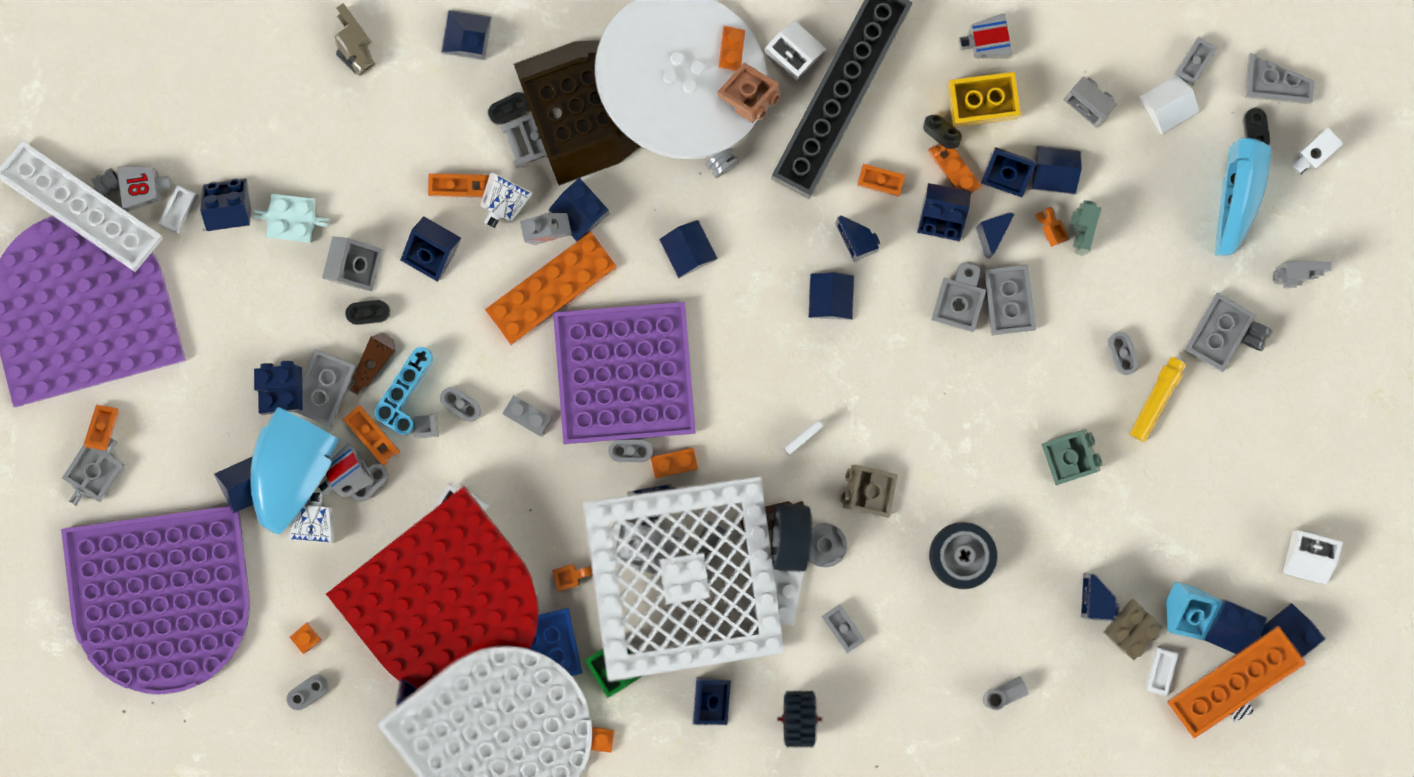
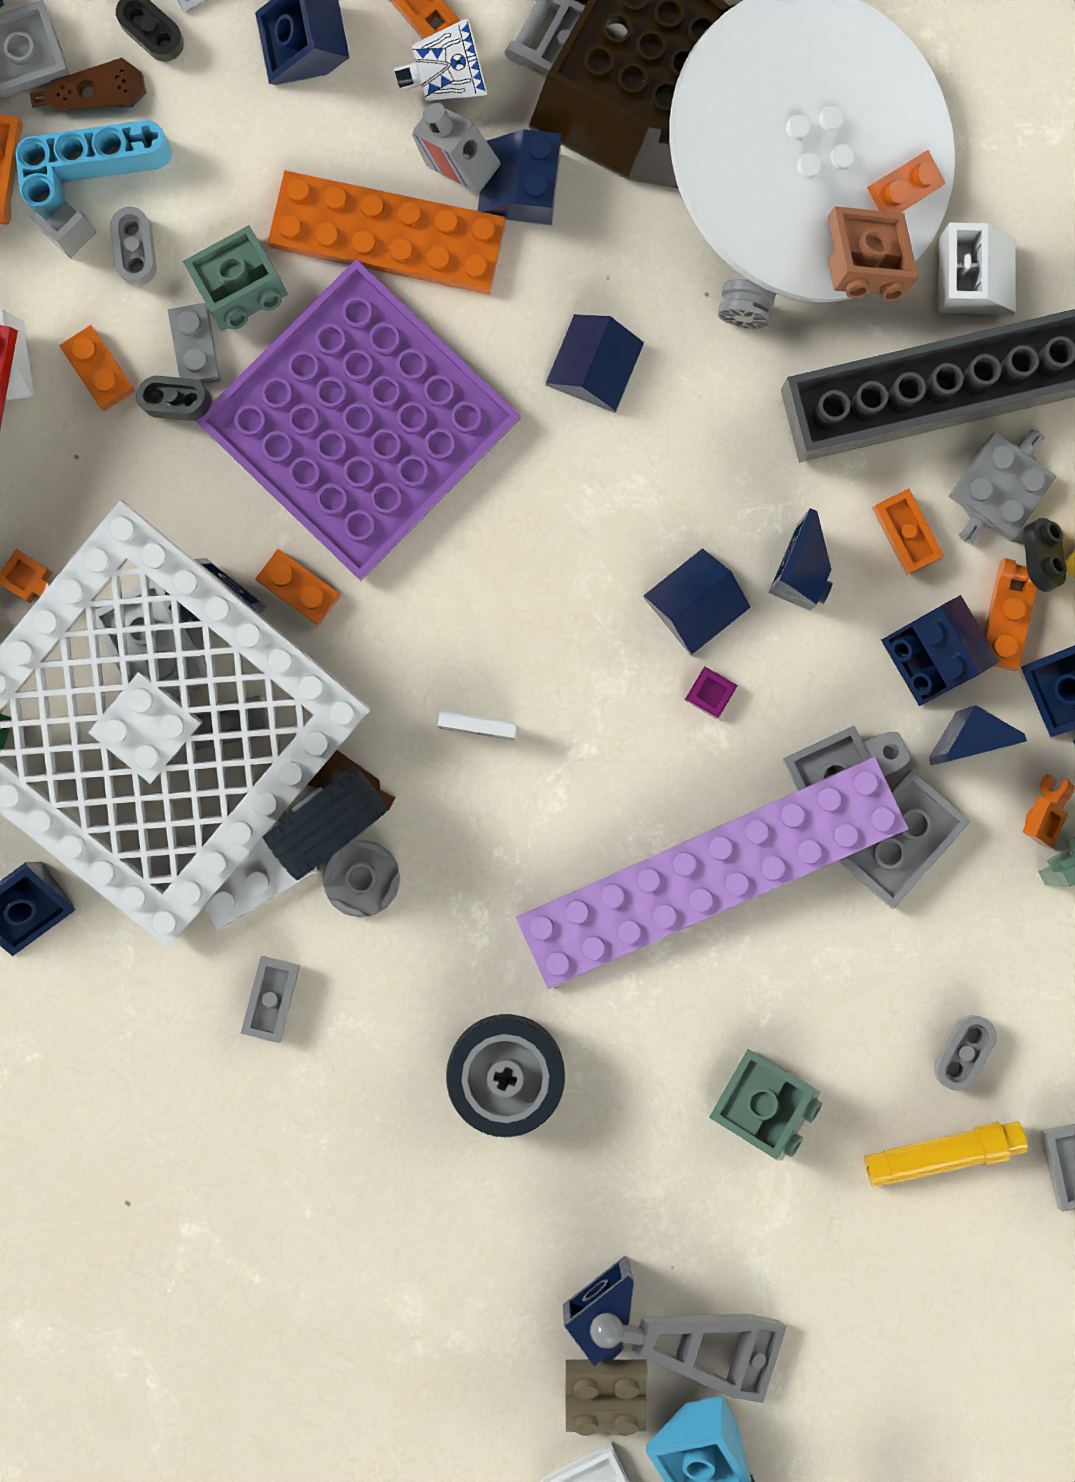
camera: 45 degrees right, 0 degrees up
light grey plate [608,440,653,462] -> none
black wheel [777,691,822,747] -> none
dark tan plate [840,465,898,518] -> none
light grey piece [983,677,1029,710] -> none
none -> orange plate [59,325,135,411]
none -> pearl dark grey plate [136,376,212,421]
none -> sand green plate [183,225,288,331]
none -> lavender plate [516,757,908,989]
none -> light grey plate [590,1313,787,1403]
none -> magenta tile [684,666,738,719]
none -> light grey plate [948,429,1057,544]

